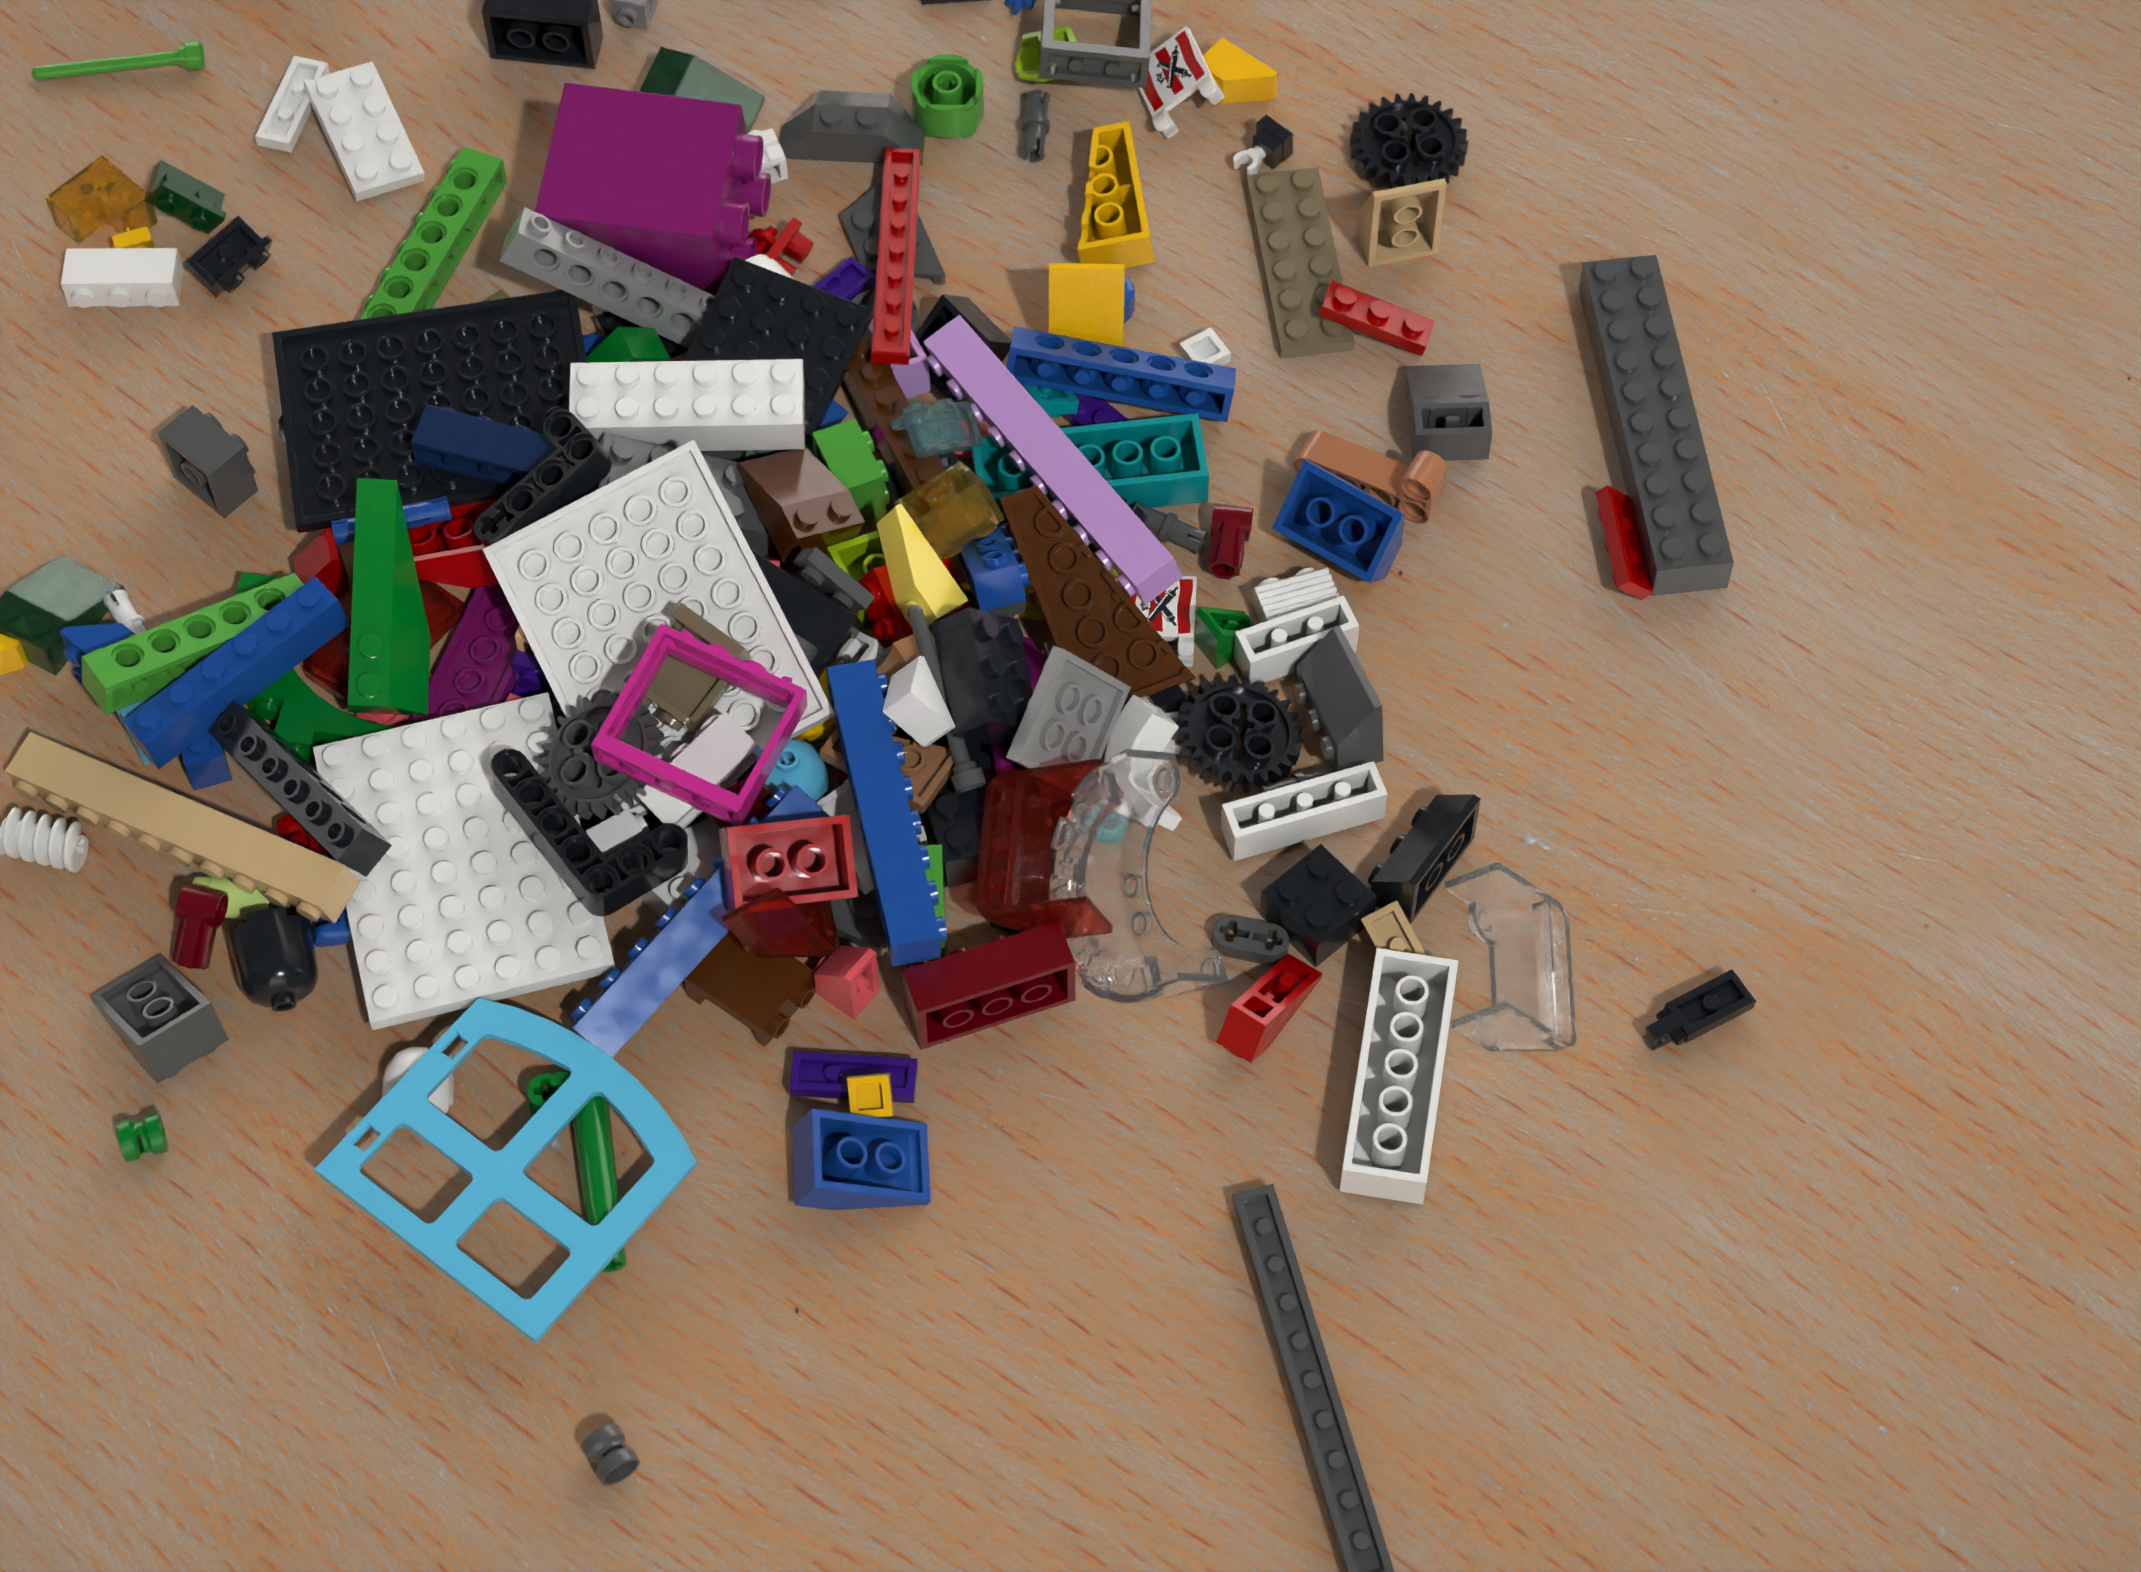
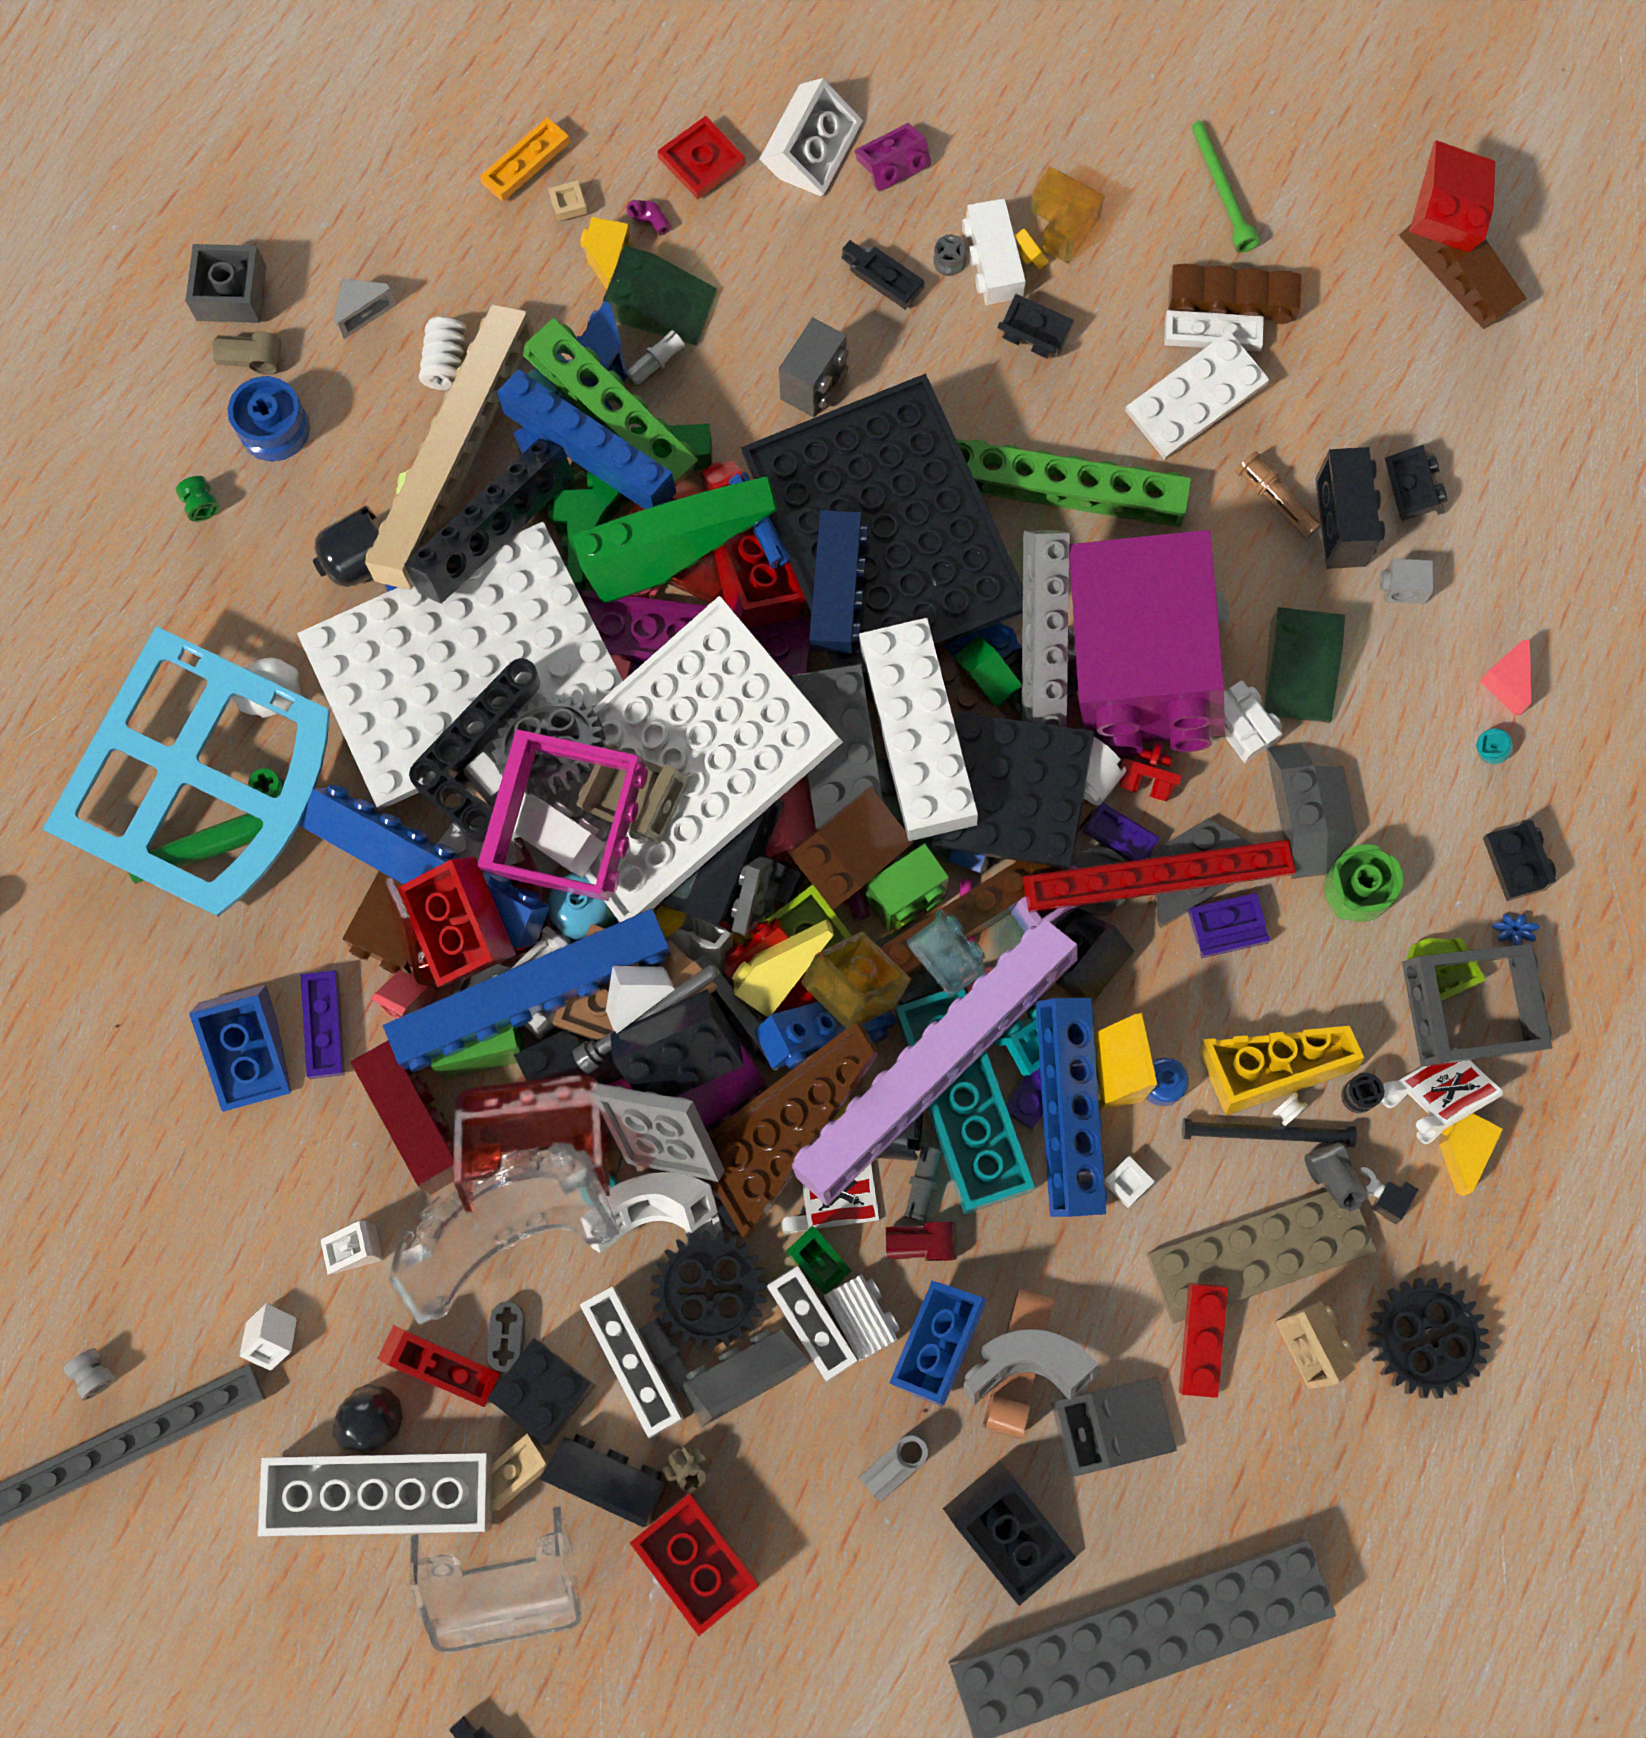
camera: 80 degrees right, 15 degrees up
dark grey slope [90,953,229,1084] -> none
dark green bracket [144,160,226,235] -> none
dark red piece [172,883,229,970] -> none
black beam [474,410,612,547] -> none
yellow plate [847,1072,894,1117] -> none
dark grey pin [1021,89,1050,162] -> none
red plate [1595,486,1653,600] -> none
none -> light grey wheel [63,1348,115,1400]
none -> blue wheel [227,376,310,462]
none -> white panel [239,1303,297,1371]
none -> white slope [321,1220,383,1275]
none -> black hair [332,1384,403,1452]
none -> red brick [629,1493,760,1636]
none -> dark tan gear [662,1446,711,1495]
none -> black hinge [841,240,925,310]
none -> light grey piece [859,1434,928,1502]
none -> dark grey wheel [933,235,966,276]
none -> black slope [943,1461,1076,1606]
none -> light grey arch [964,1329,1099,1405]
none -> reddish brown brick [1168,264,1301,324]
none -> black bar [1182,1118,1357,1148]
none -> dark purple plate [1188,893,1271,959]
none -> medium nougat pin [1235,451,1322,539]
none -> white bush [1273,1092,1308,1126]
none -> dark grey piece [1305,1142,1368,1211]
none -> black wheel [1341,1073,1385,1114]

